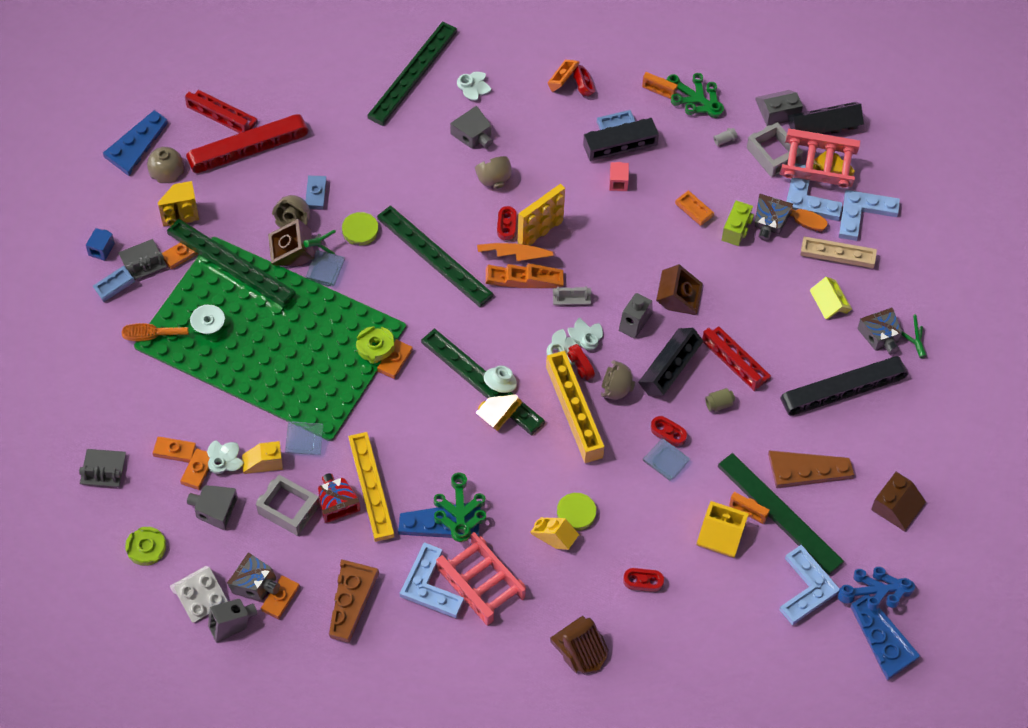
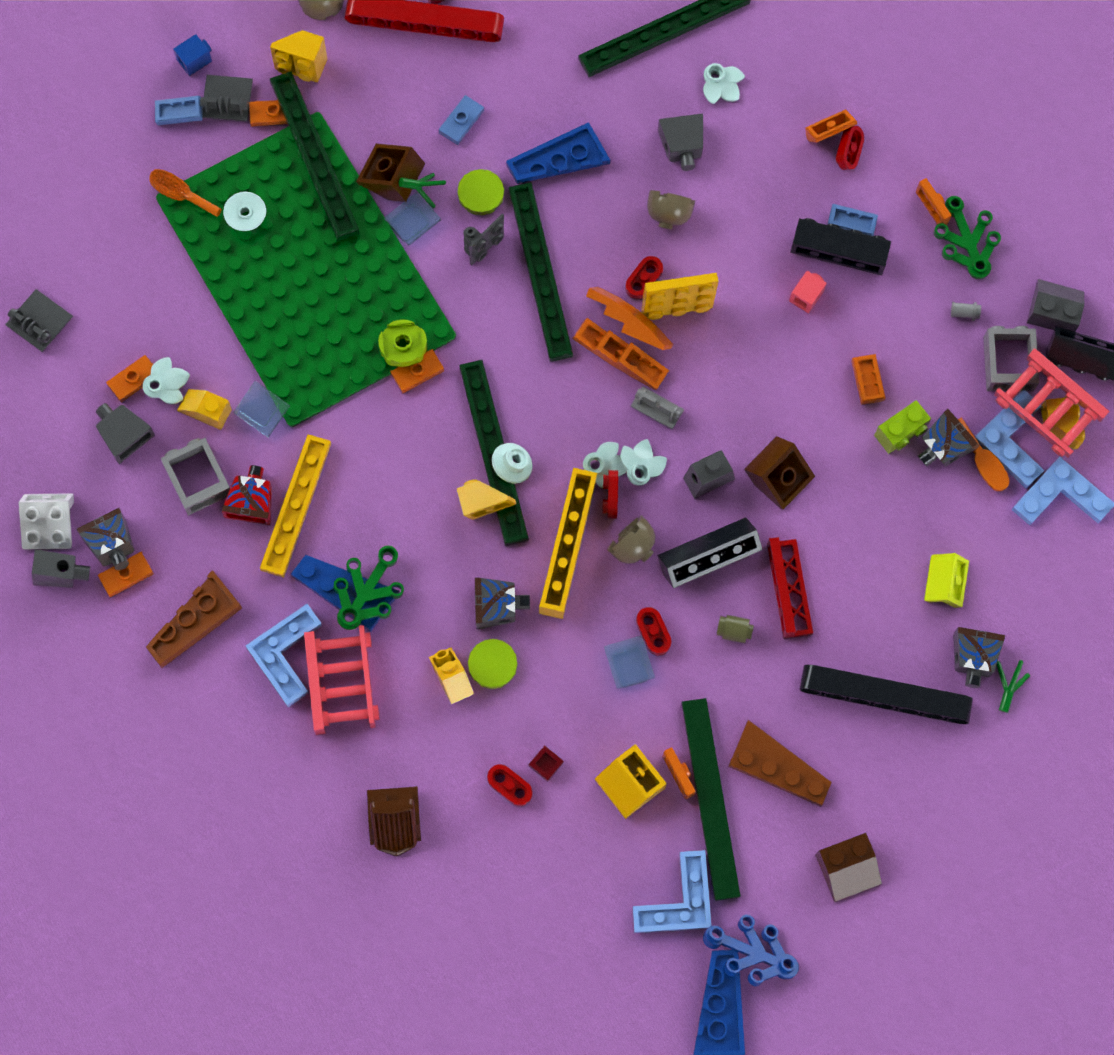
camera: 30 degrees right, 15 degrees up
lime tile [125,527,166,566] -> none
orange plate [152,436,196,463] -> none
dark tan cylinder [272,195,311,228] -> none
tan plate [800,236,877,268] -> none
none -> dark grey hinge [463,214,504,266]
none -> torso [475,577,530,629]
none -> blue wing [506,122,611,184]
none -> dark red plate [528,745,564,782]

